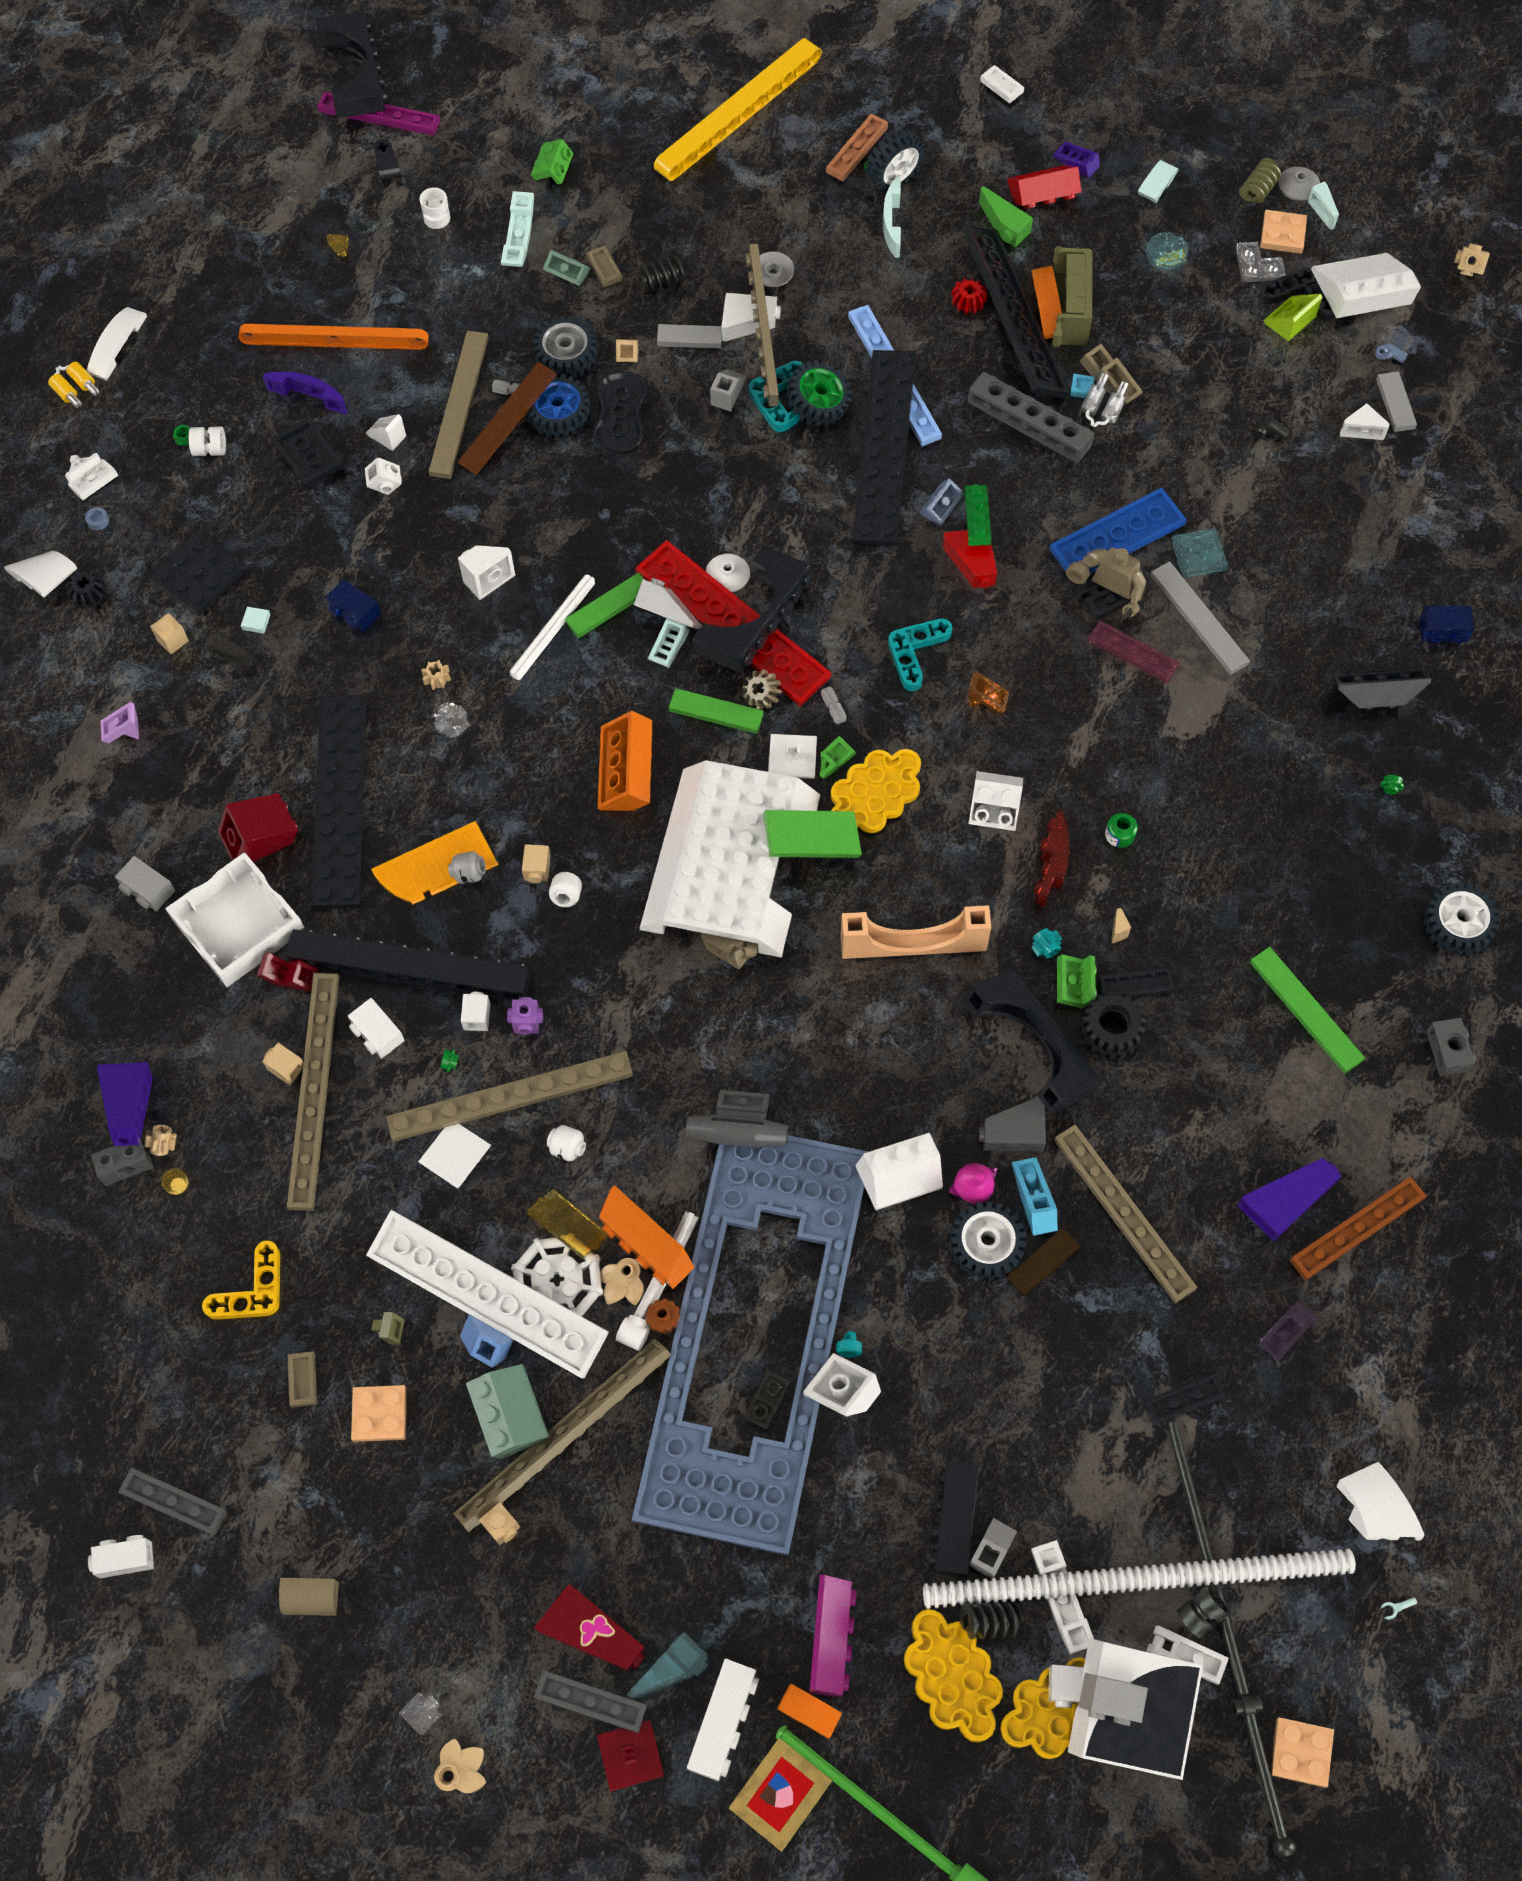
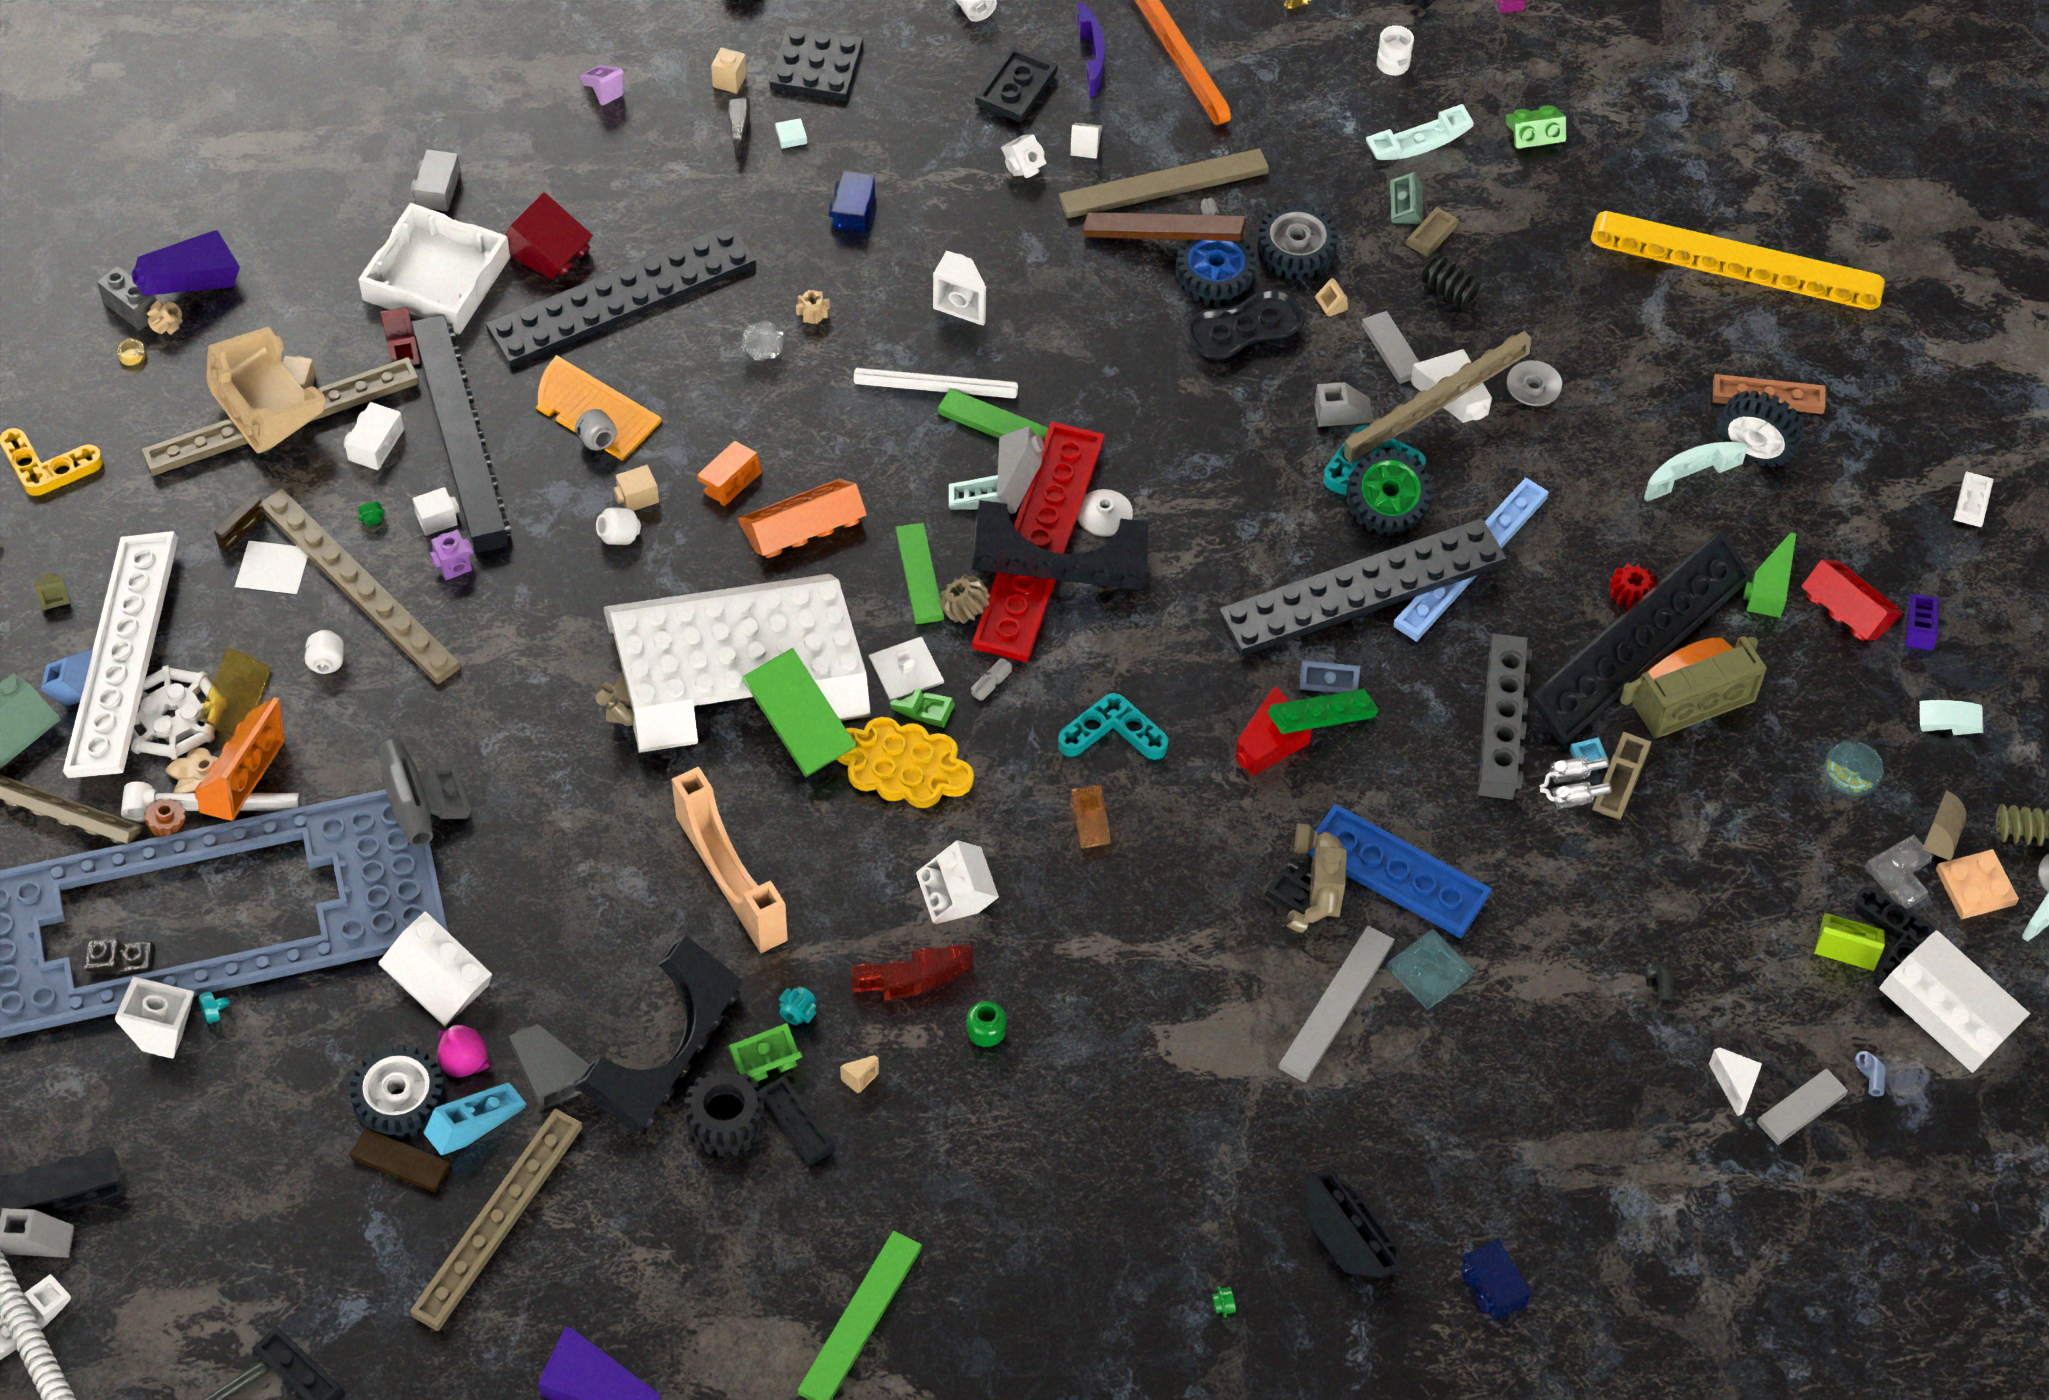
camera: 60 degrees right, 10 degrees down
clear pink tile [1088,621,1180,684] -> none
none -> tan windscreen [206,326,326,453]
none -> dark brown tile [214,494,265,552]
none -> orange hinge [697,441,762,506]
none -> dark tan brick [1922,790,1967,861]

